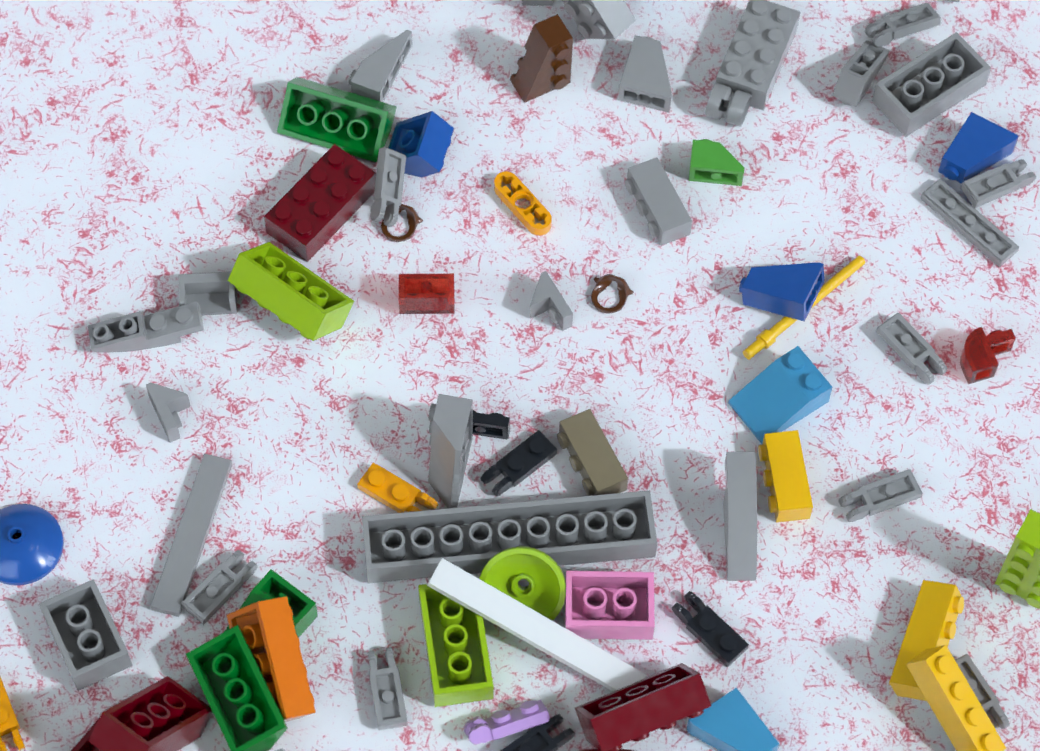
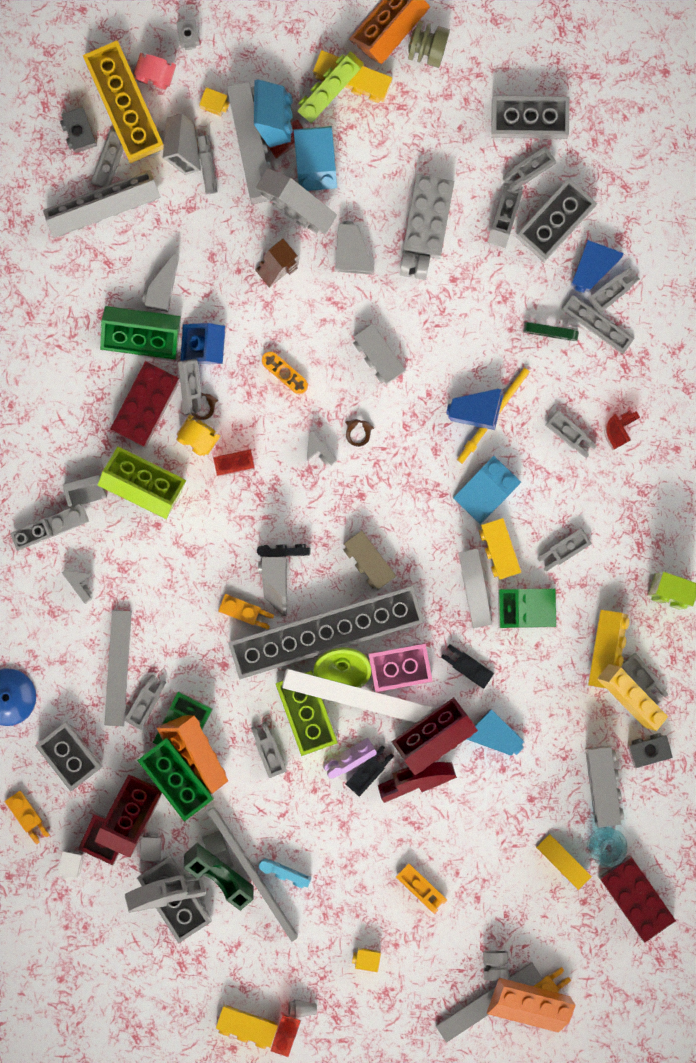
camera: 10 degrees left, 25 degrees up
black hinge [480,430,557,496] -> none
bright green slope [688,139,744,186] -> none
none -> yellow brick [176,415,221,456]
none -> slope [498,589,556,628]
none -> dark green beam [523,322,579,341]

